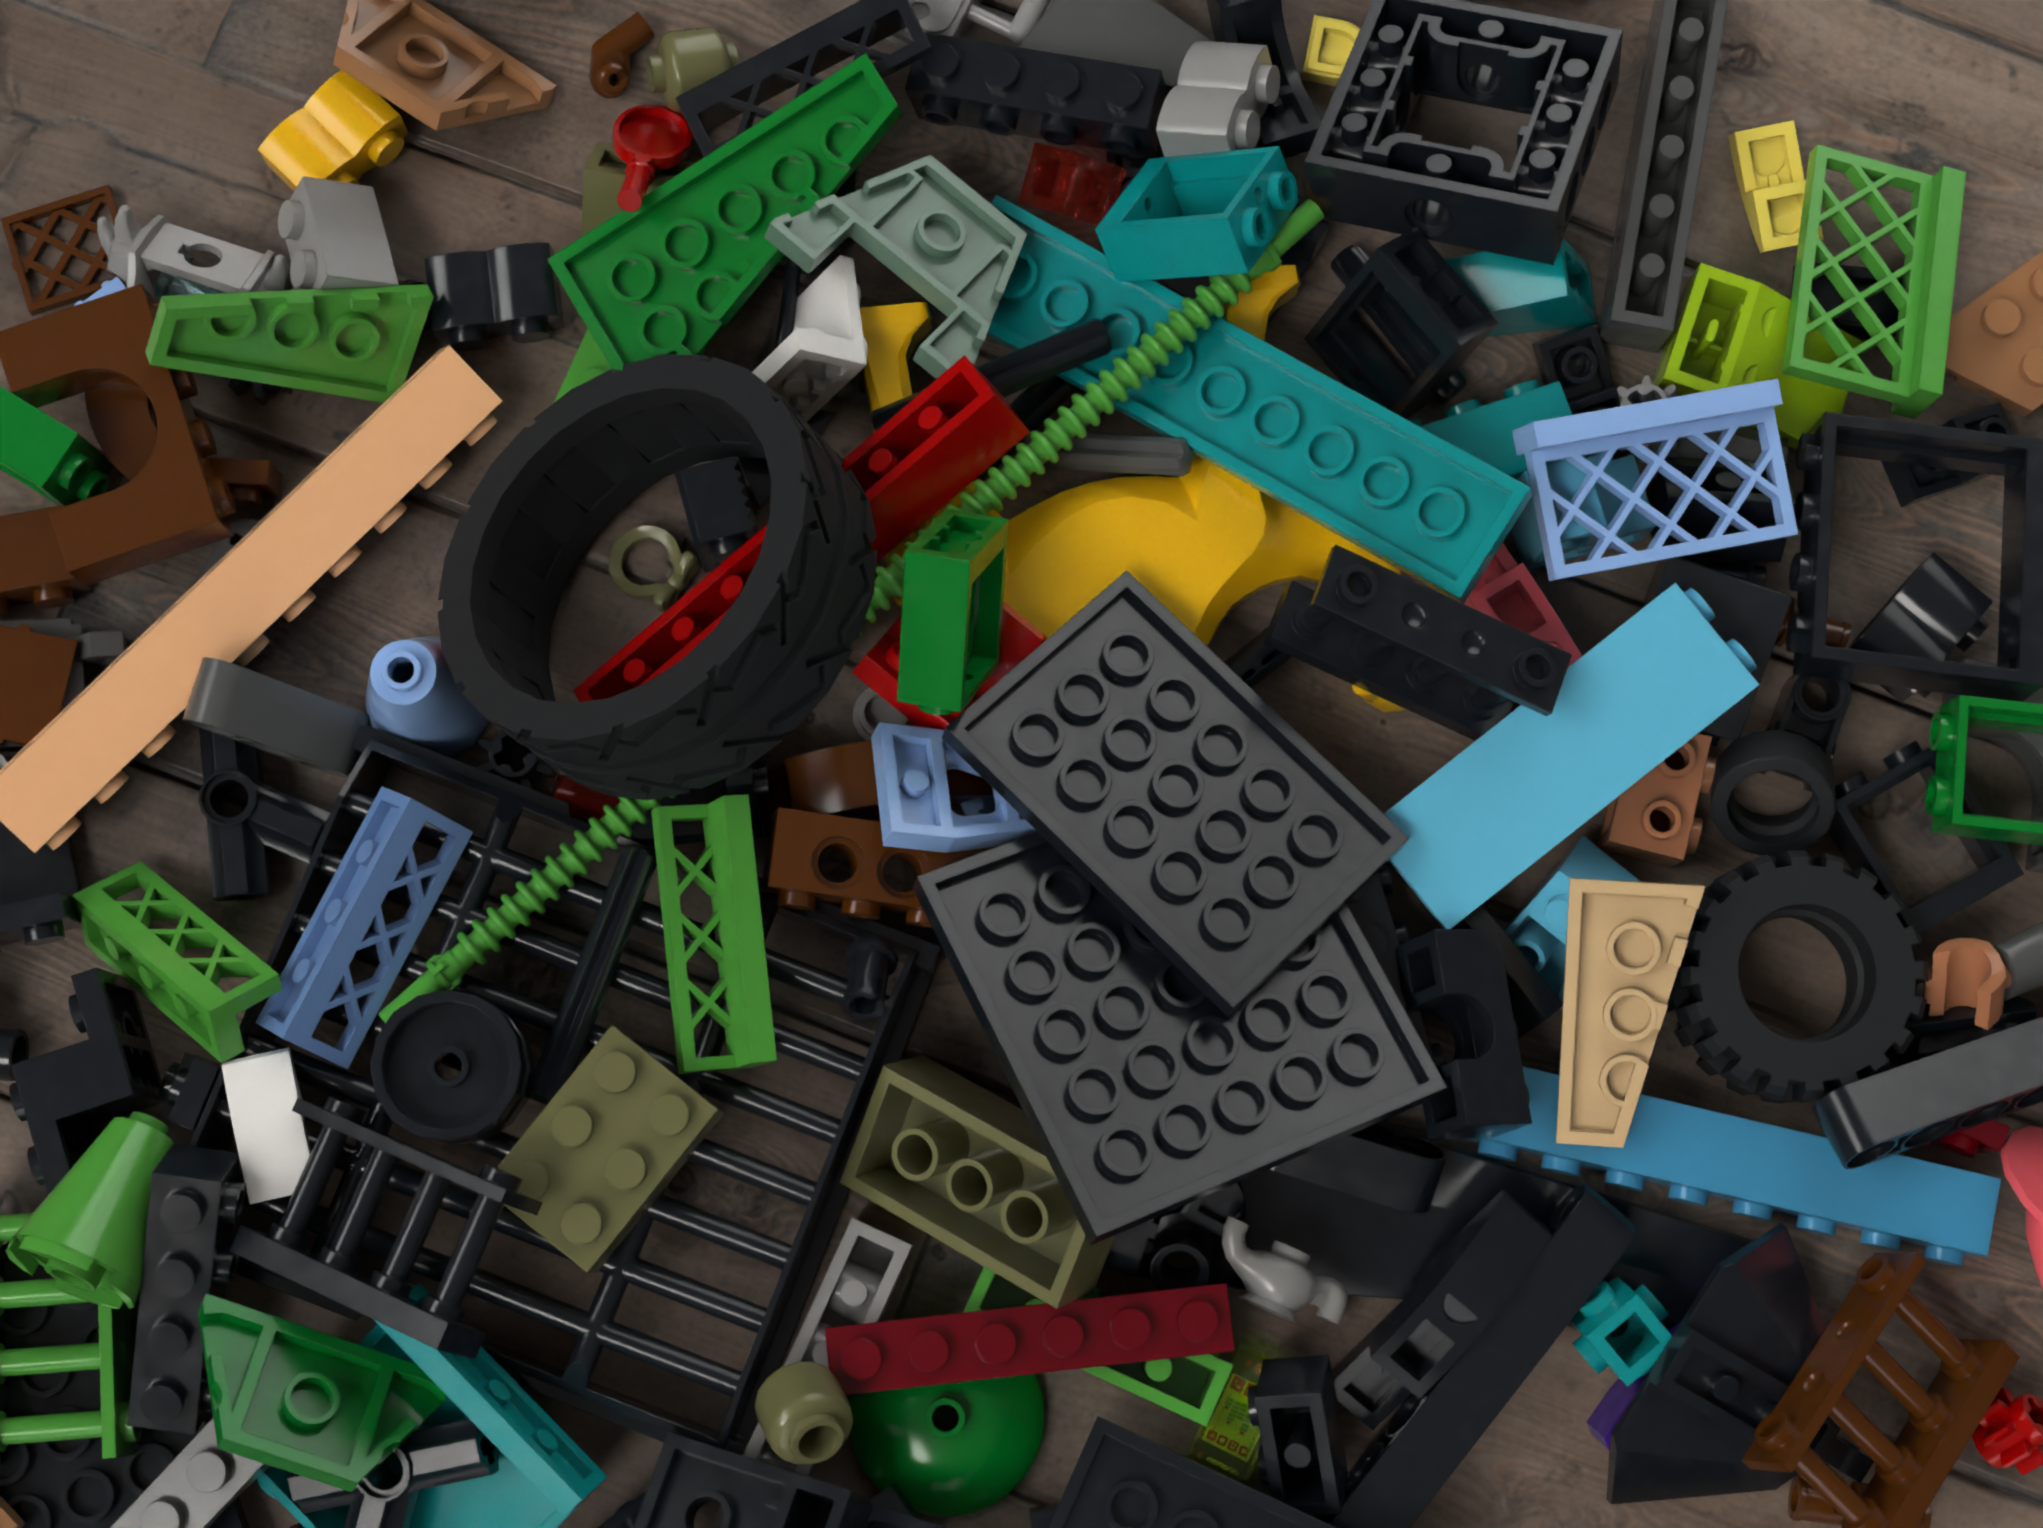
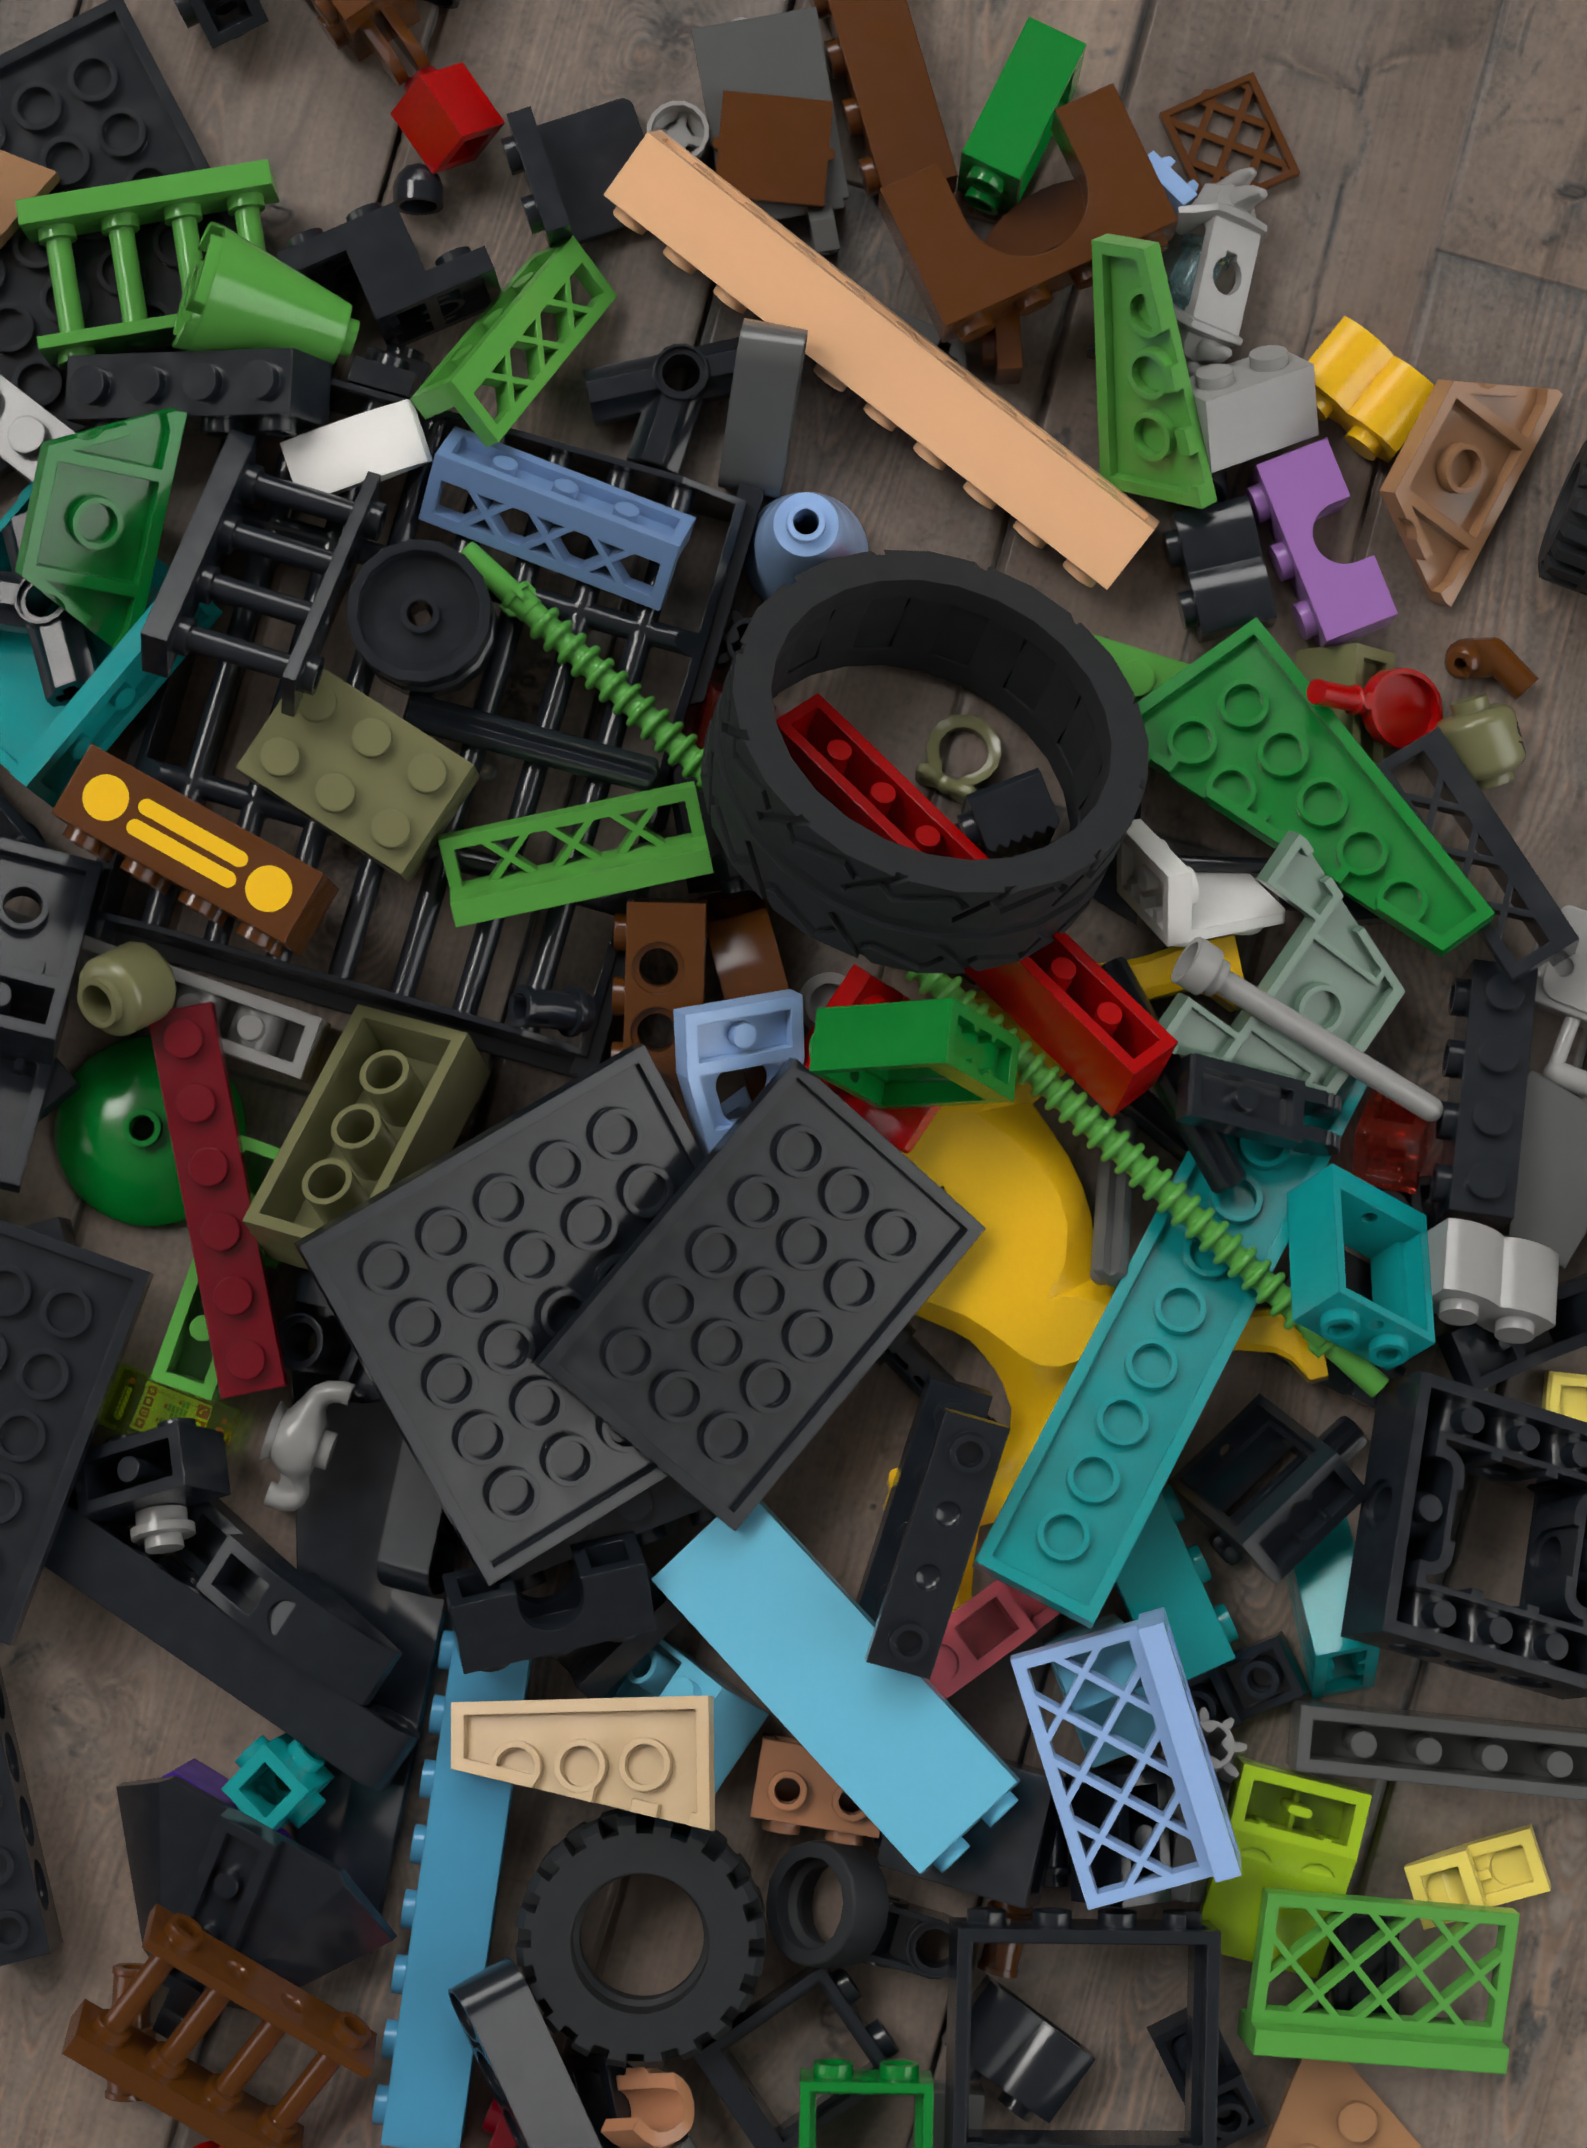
camera: 90 degrees right, 5 degrees up
none -> reddish brown brick [51,744,339,958]
none -> light grey plate [130,1505,196,1554]
none -> light grey piece [1171,937,1444,1122]
none -> black hinge [1176,1053,1342,1157]
none -> medium lavender arch [1245,438,1398,647]

